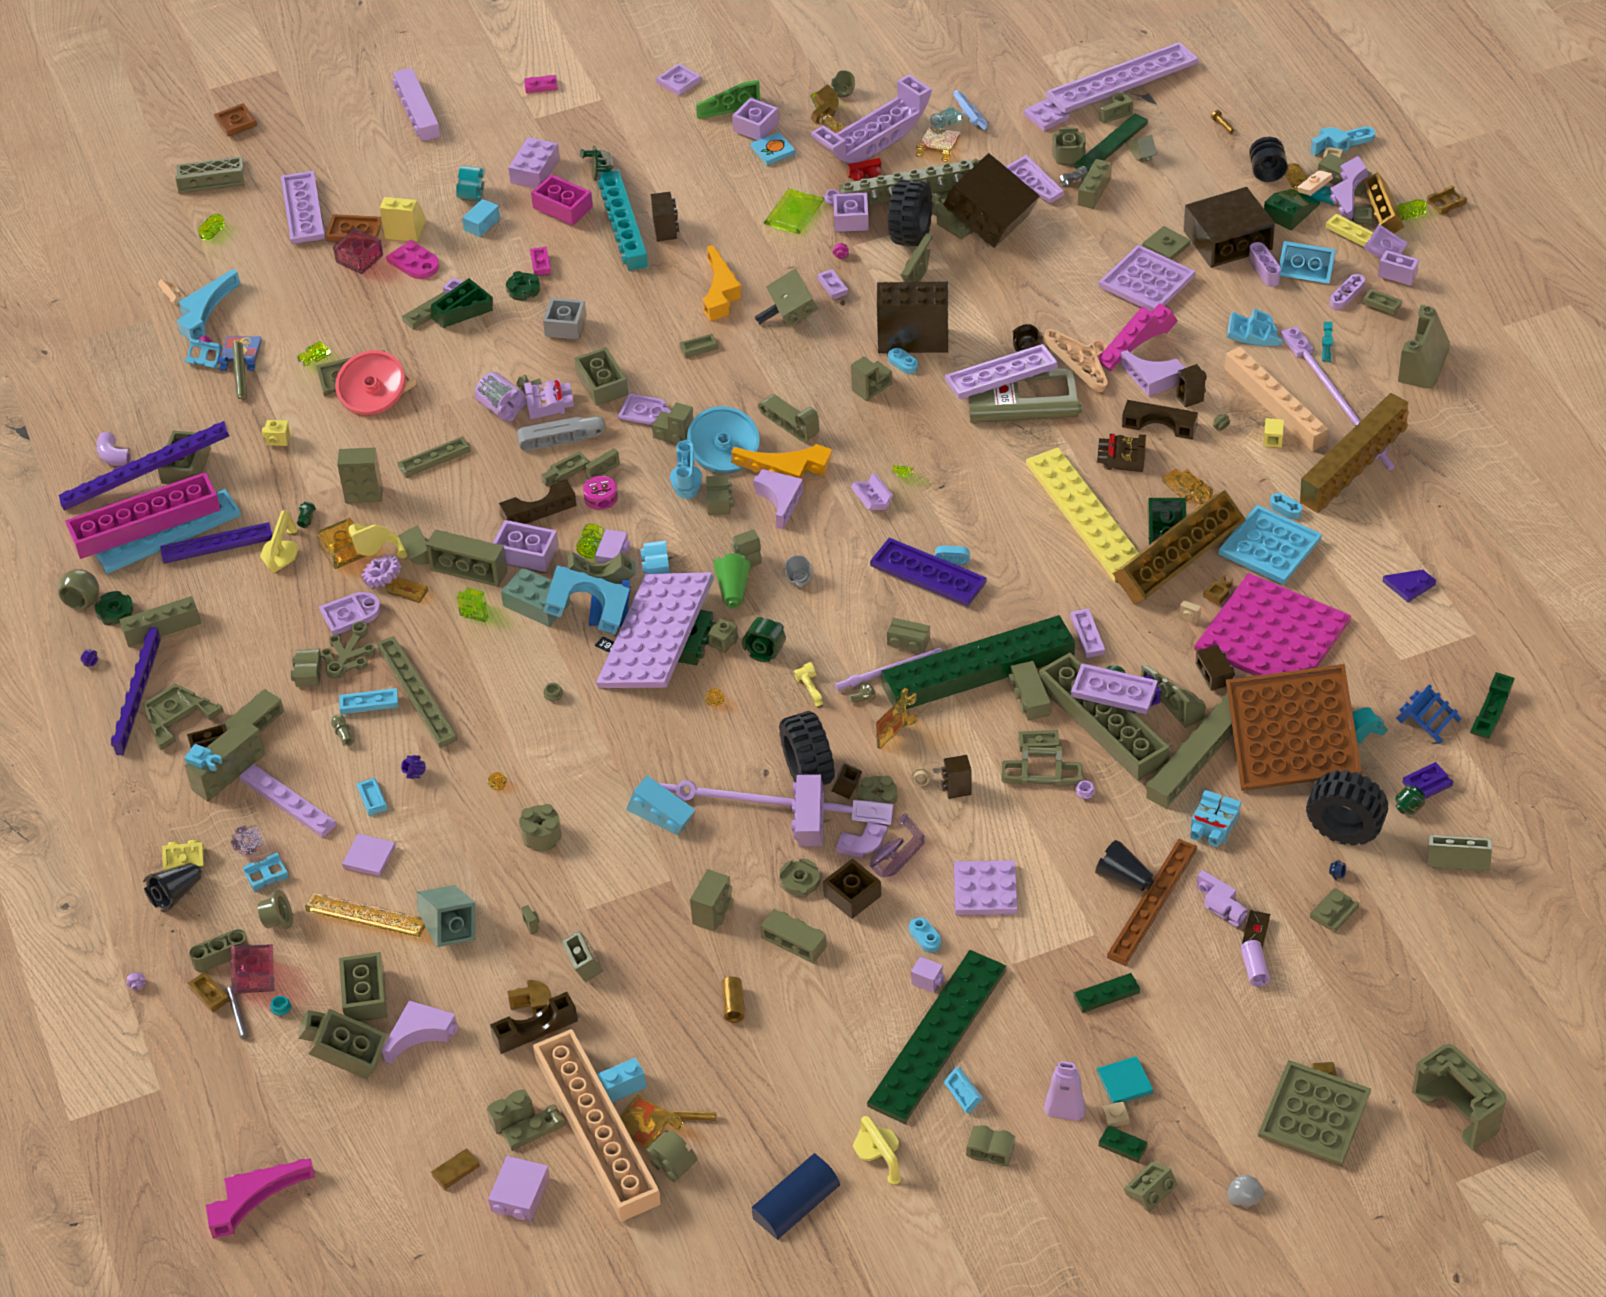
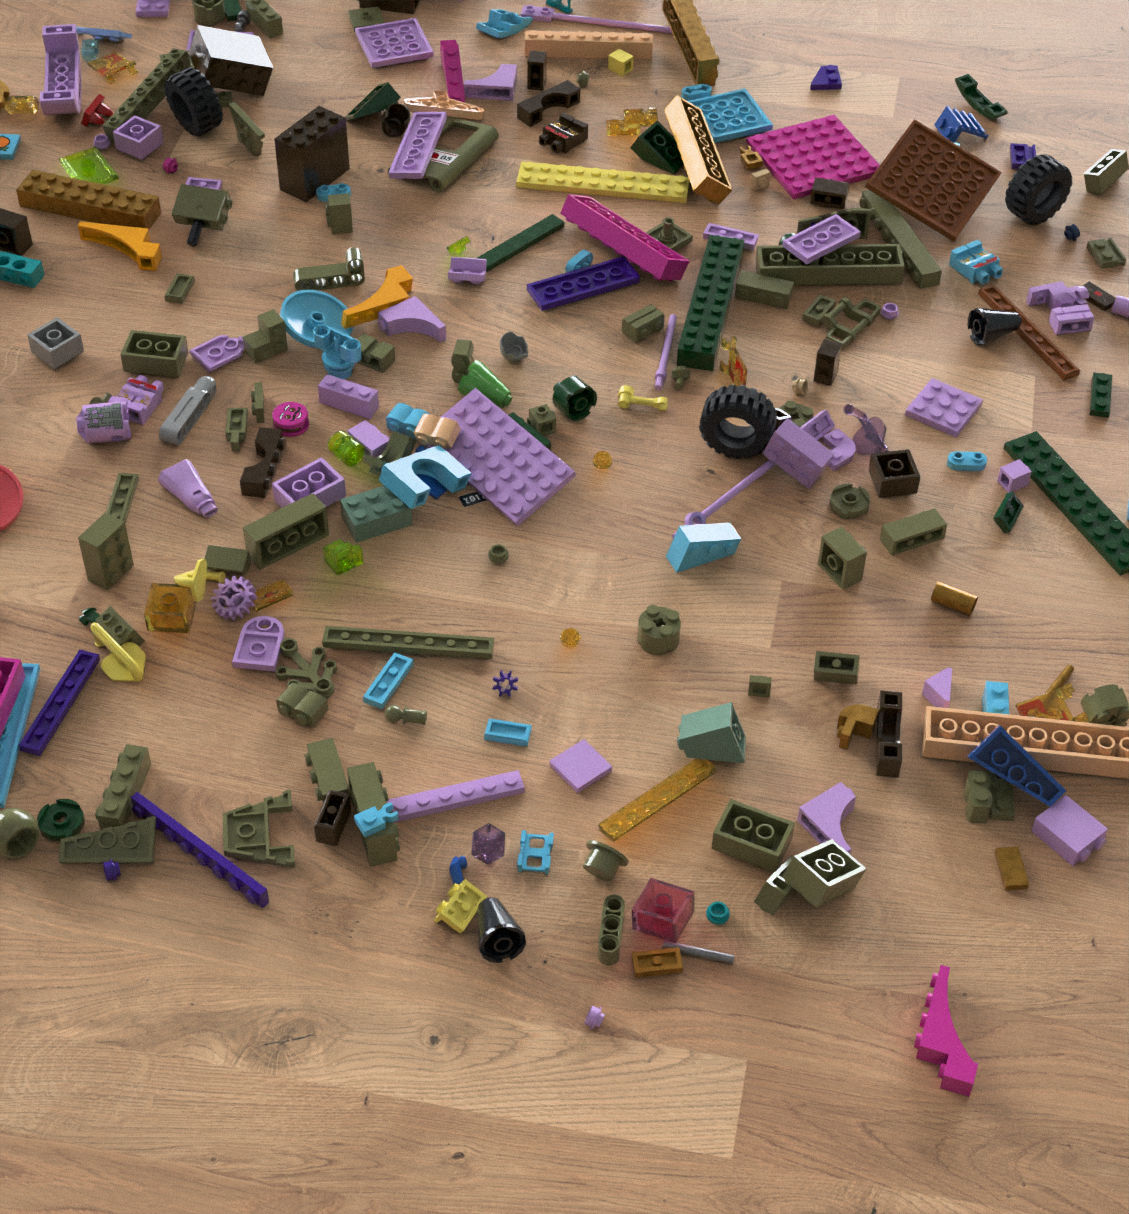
camera: 60 degrees left, 0 degrees up
none -> pearl gold brick [16,170,161,230]
none -> olive wing [59,816,156,864]
none -> olive bracket [96,606,145,646]
none -> lavender piece [158,459,218,518]
none -> lavender brick [318,374,379,419]
none -> dark green slope [345,82,401,120]
none -> light nougat brick [413,414,461,449]
none -> blue arm [449,856,467,885]
none -> dark green tile [477,214,565,272]
none -> dark pink brick [560,194,689,282]
none -> olive plate [646,217,693,251]
none -> lavender slope [922,668,952,708]
none -> blue wedge [967,725,1066,807]
none -> dark green plate [993,491,1024,533]
none -> lavender brick [1049,304,1094,335]

